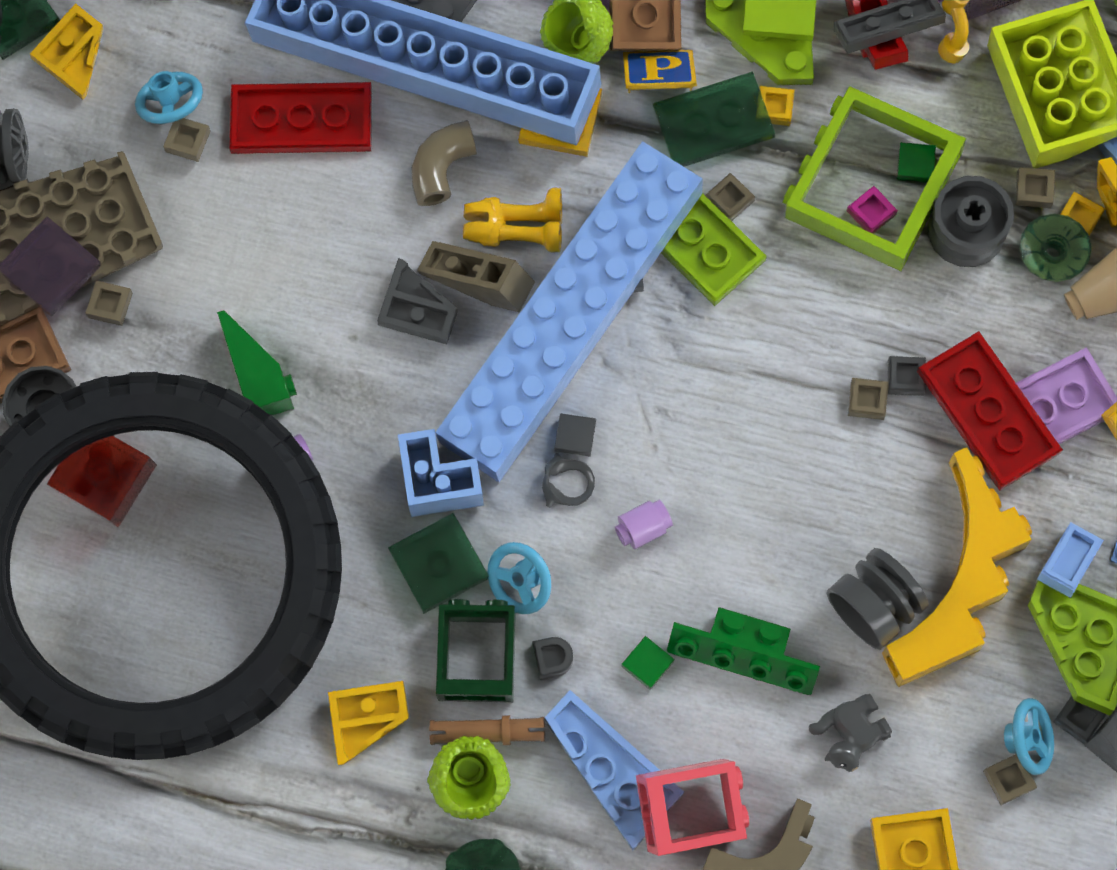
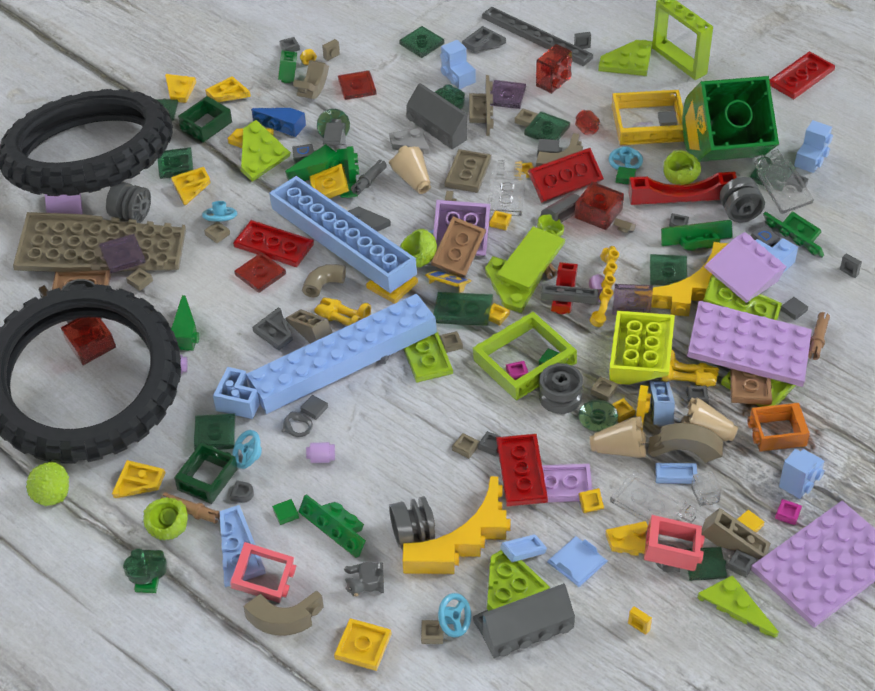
camera: 25 degrees right, 25 degrees down
none -> lime hair [26,462,69,506]
none -> clear red tile [234,252,286,293]

